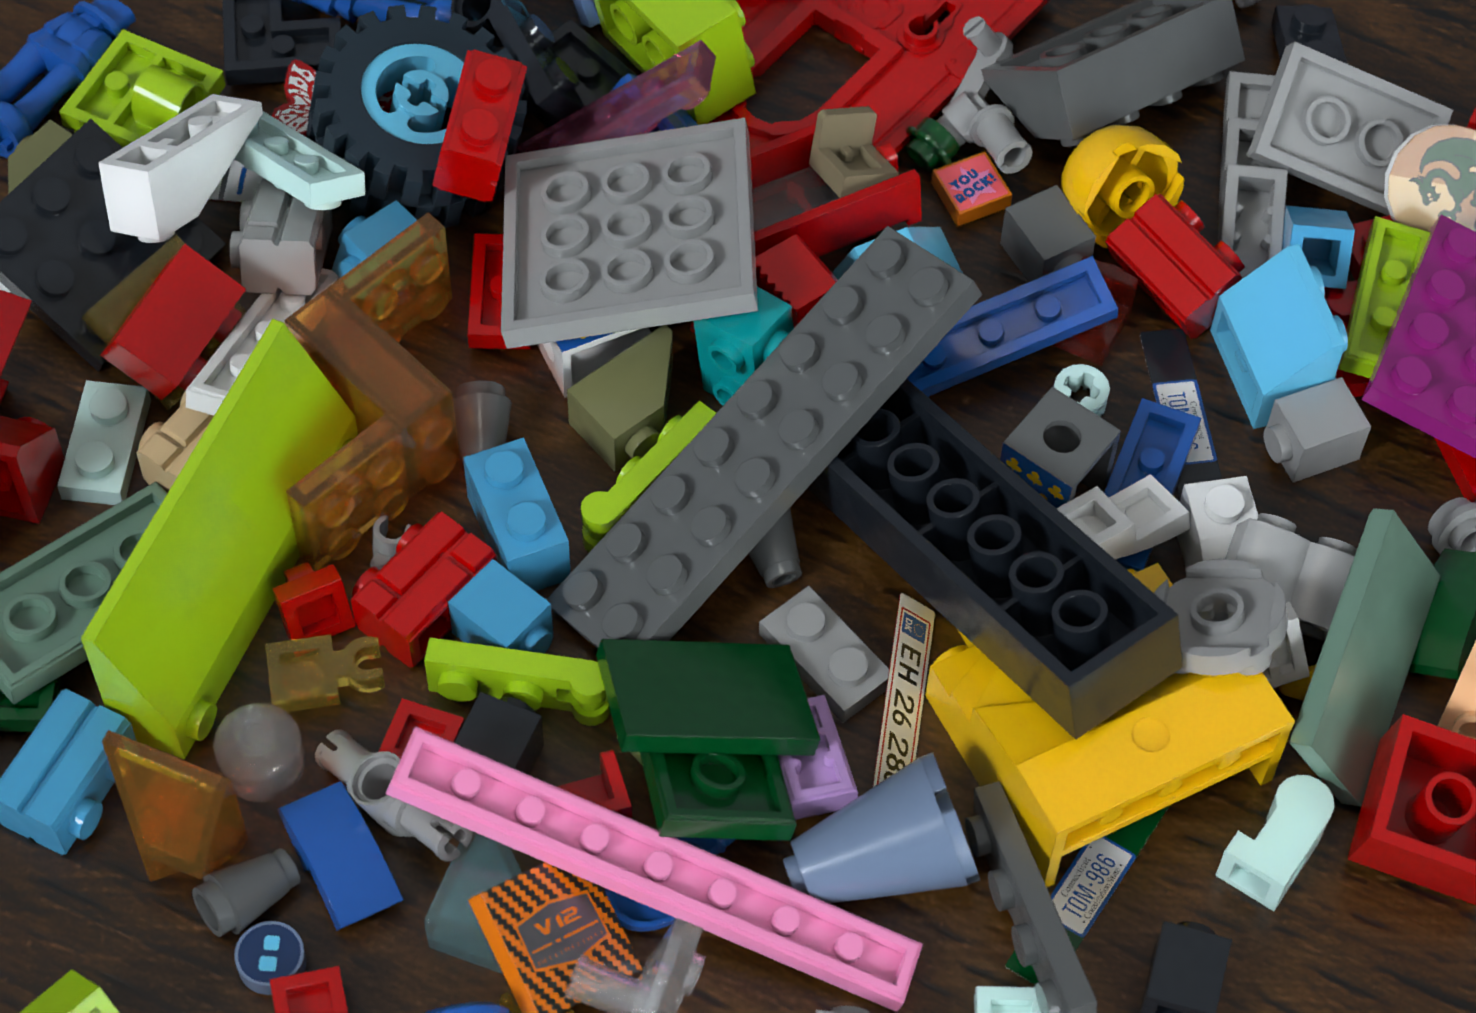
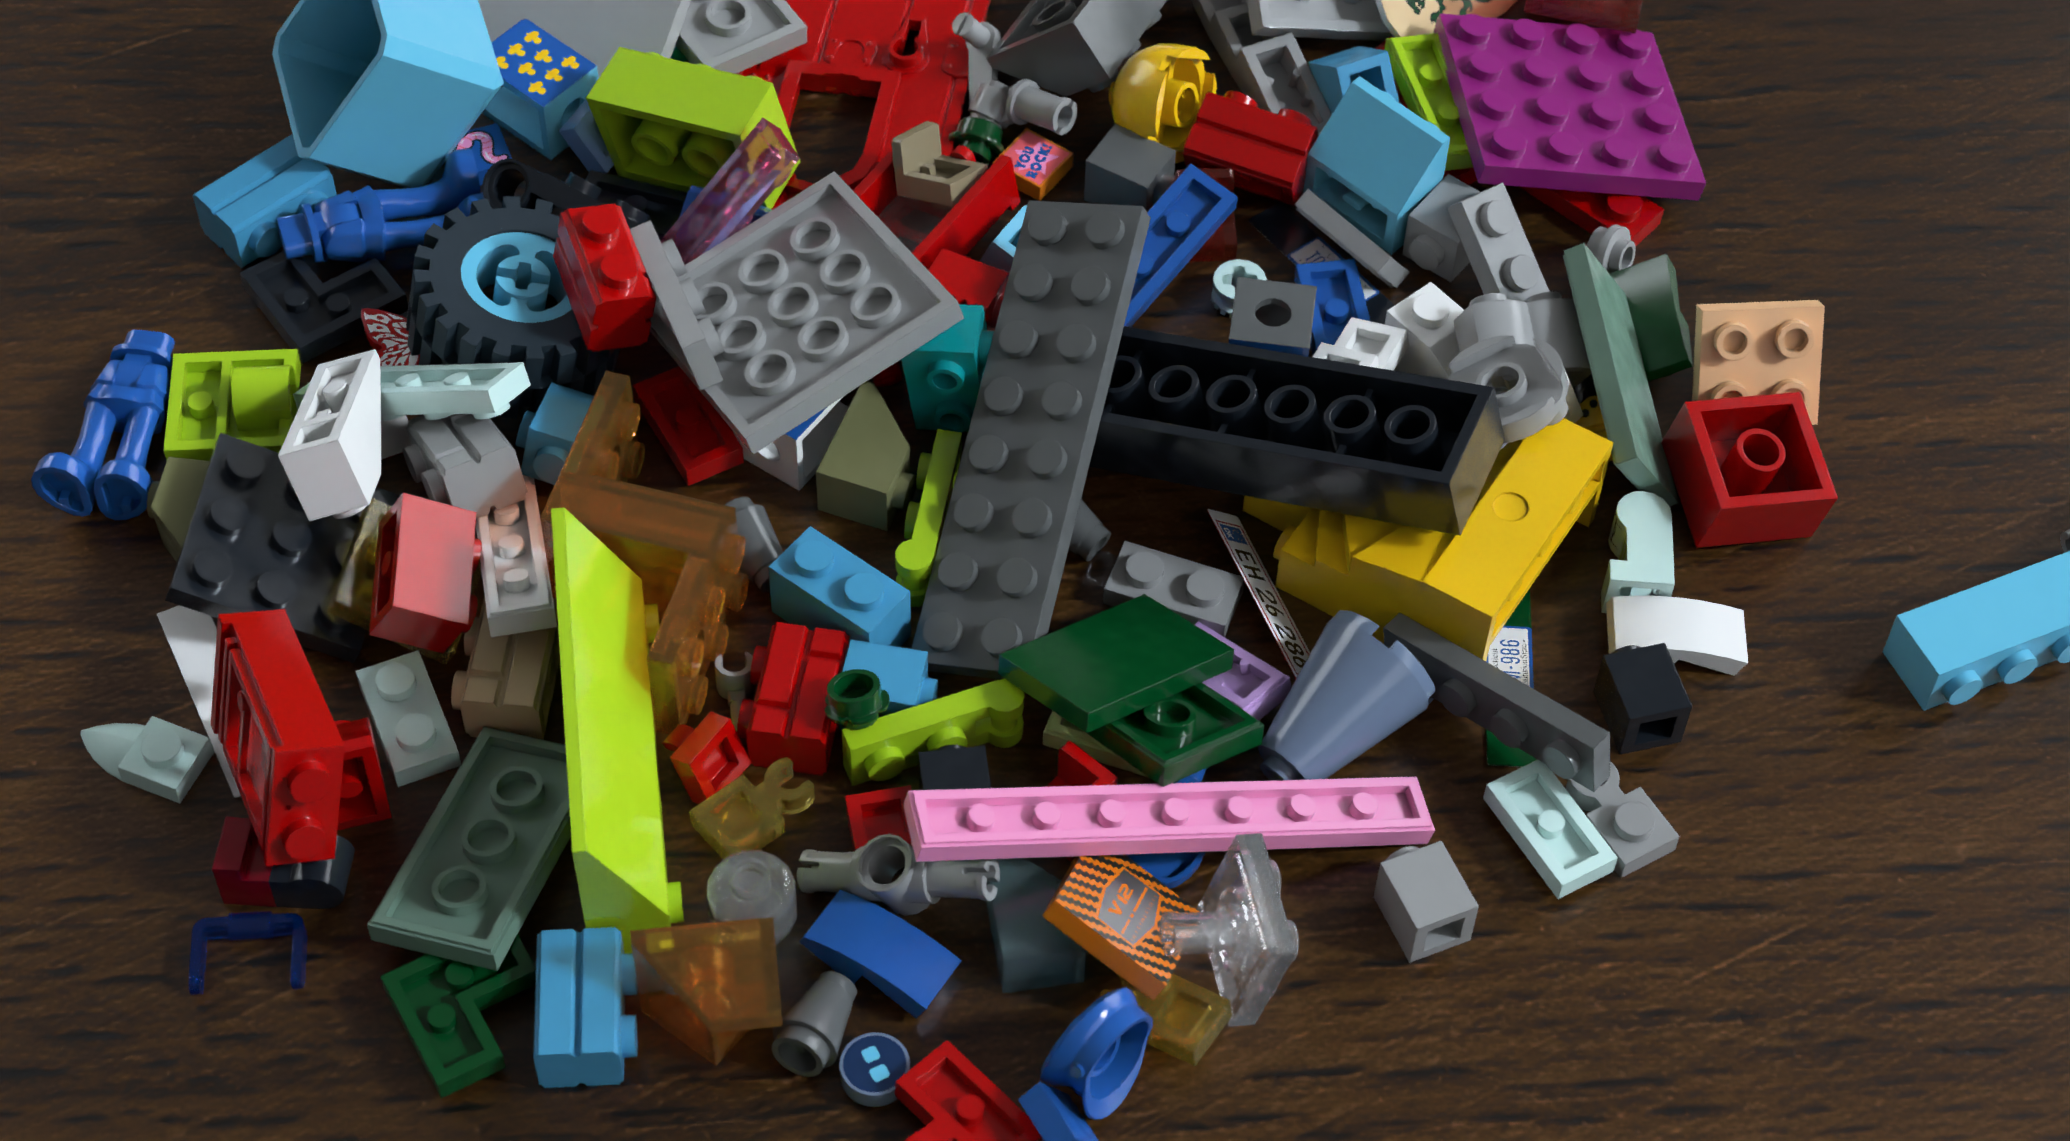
camera: 30 degrees left, 5 degrees down
none -> light grey plate [630,220,725,391]
none -> dark green plate [825,669,890,730]
none -> light grey tile [1295,189,1410,288]
none -> light grey plate [1447,183,1549,302]
none -> white slope [1606,596,1748,676]

